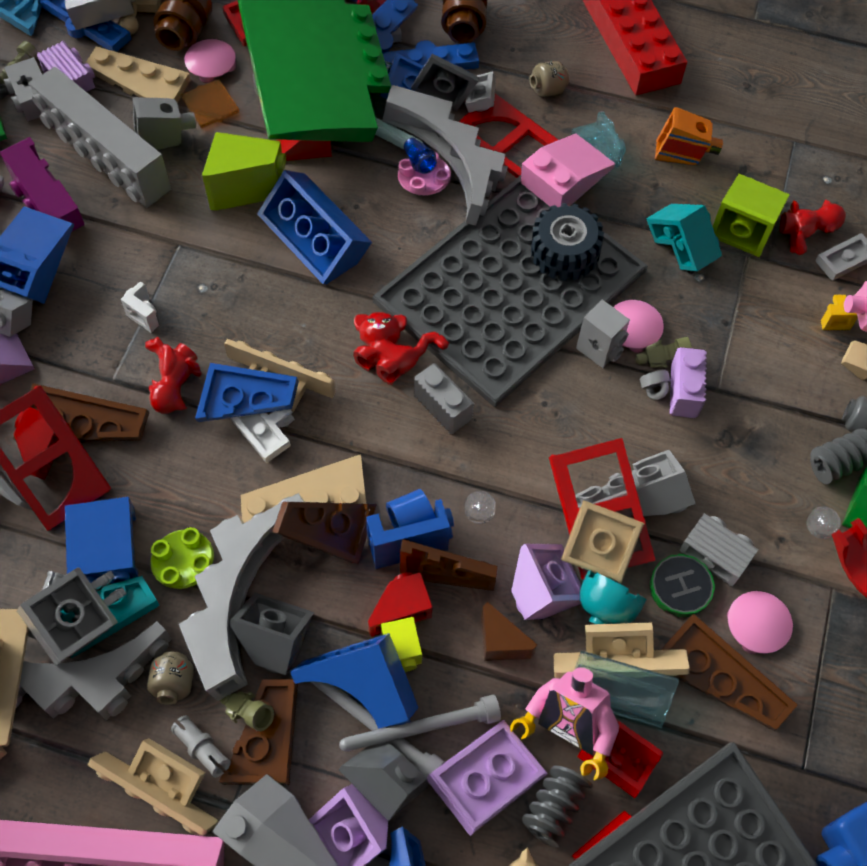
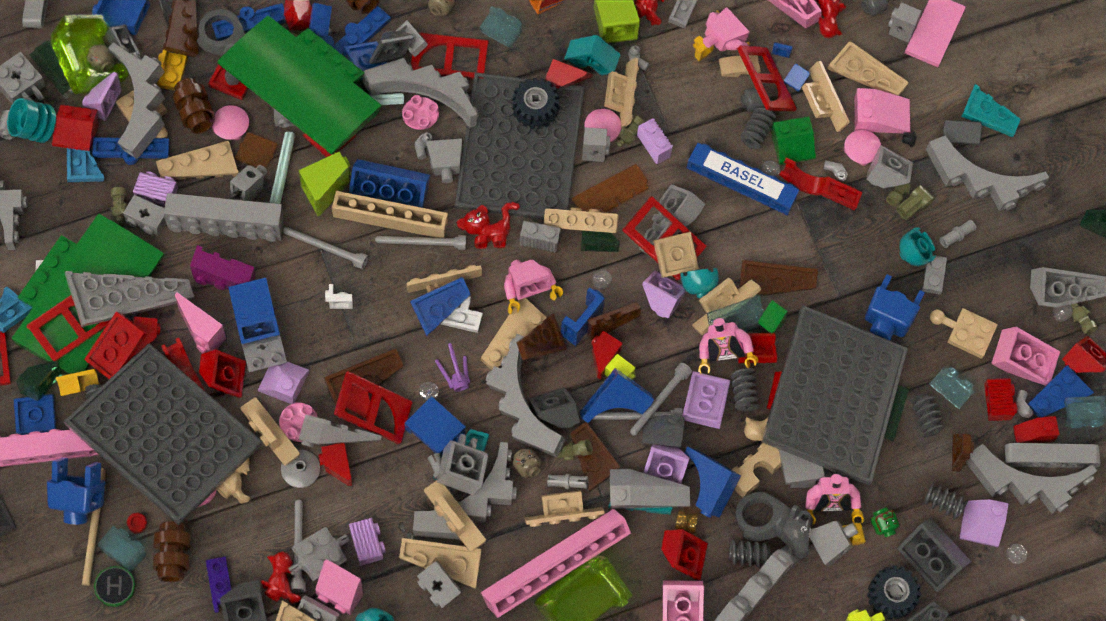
camera: 40 degrees left, 5 degrees up
red animal [145,337,202,414] -> none
lime dish [150,527,214,589] -> none
blue piece [386,489,436,528] -> none
clear blue cone [404,138,437,174] -> none
reddish brown slope [481,602,537,661] -> none
bright pink slope [521,133,615,207] -> none
light grey tile [639,370,671,400] -> none
black tile [649,554,715,618] -> none
light grey brick [680,513,759,586] -> none
bright pink dish [727,591,793,654] -> none
none -> light aqua axle [270,131,295,204]
none -> light grey piece [283,227,369,270]
none -> tan brick [332,191,448,238]
none -> light grey piece [375,235,467,250]
none -> light grey arm [414,132,432,160]
none -> clear tile [419,382,439,400]
none -> light grey torso [426,139,462,184]
none -> medium lavender plant [435,343,470,392]
none -> bright pink torso [504,260,563,314]
none -> tan bracket [544,208,619,233]
none -> red slope [545,59,594,89]
none -> clear orange windscreen [572,164,649,213]
none -> clear green slope [581,231,620,252]
none -> tan bracket [604,58,639,129]
none -> light grey arm [628,45,649,71]
none -> blue brick [687,143,799,215]
none -> green slope [758,300,788,334]

